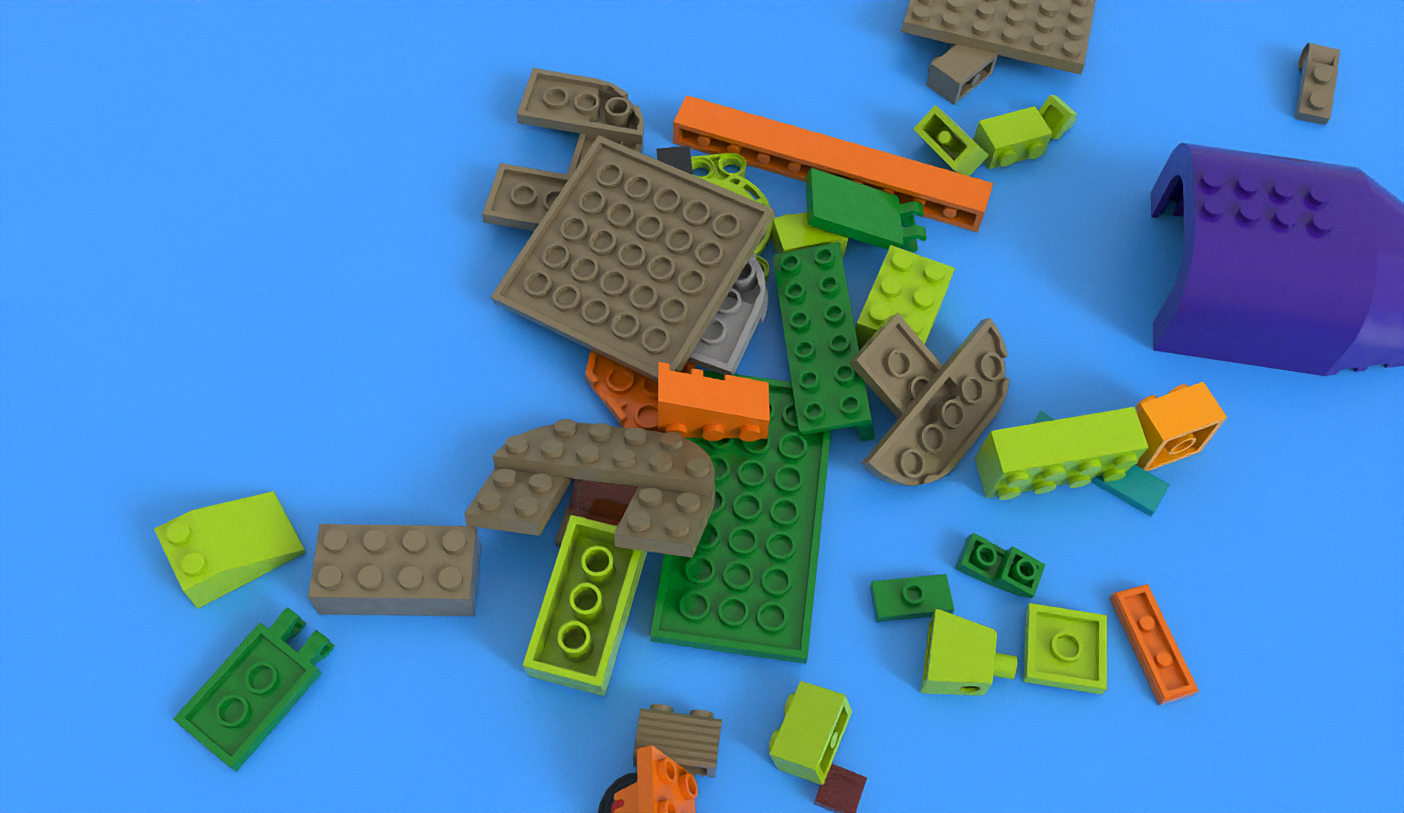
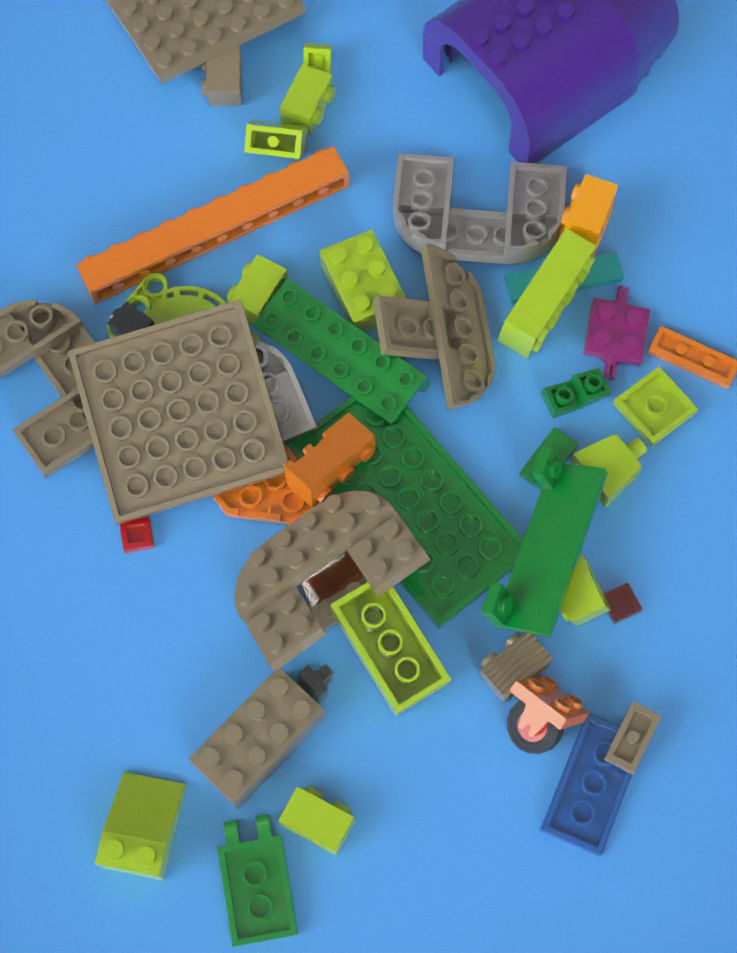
camera: 40 degrees left, 10 degrees up
green tile [805,168,927,252] -> none
none -> red tile [120,517,155,554]
none -> lime brick [278,786,355,856]
none -> clear smoke tile [296,664,334,704]
none -> light grey plate [393,153,567,264]
none -> green bracket [481,447,608,637]
none -> magenta plate [583,286,650,380]

